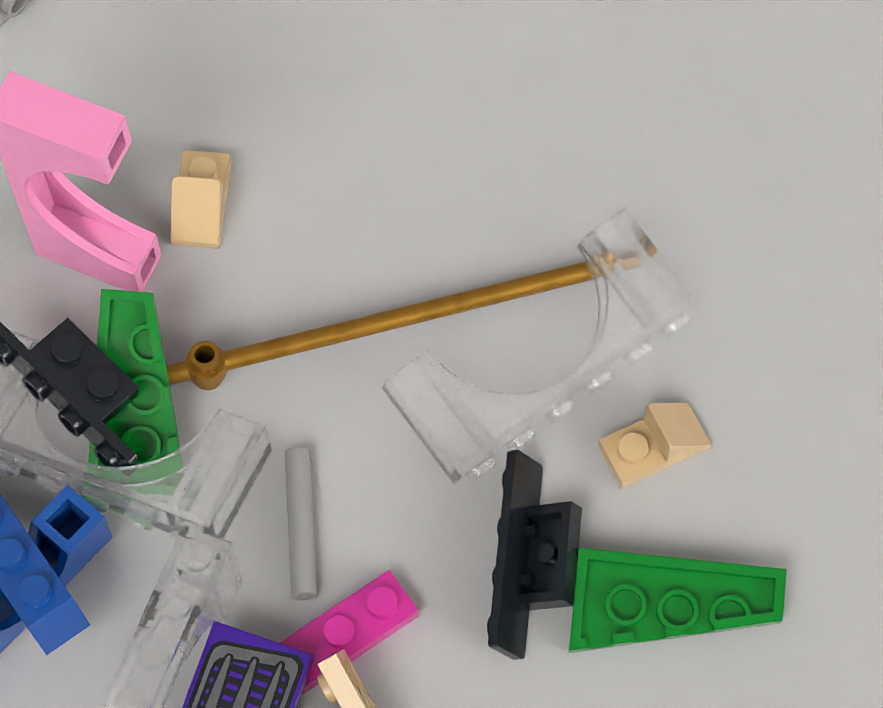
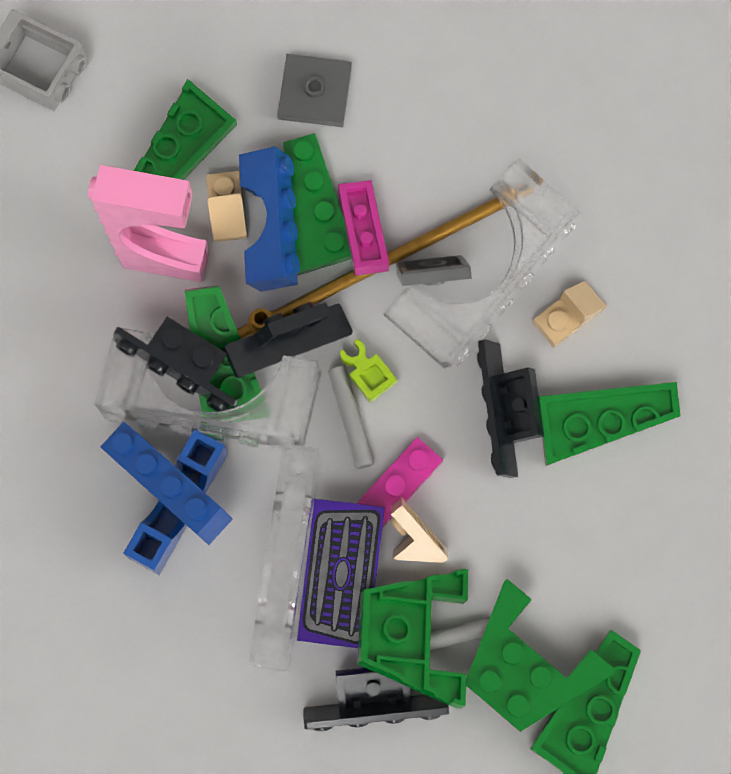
camera: 15 degrees left, 10 degrees up
none -> green wing [133,79,237,180]
none -> black bracket [223,302,353,378]
none -> blue arch [239,146,300,292]
none -> dark grey plate [277,54,352,127]
none -> green wing [283,133,352,276]
none -> dark pink plate [338,180,389,276]
none -> lime plate [340,339,398,403]
none -> dark grey plate [396,255,472,286]

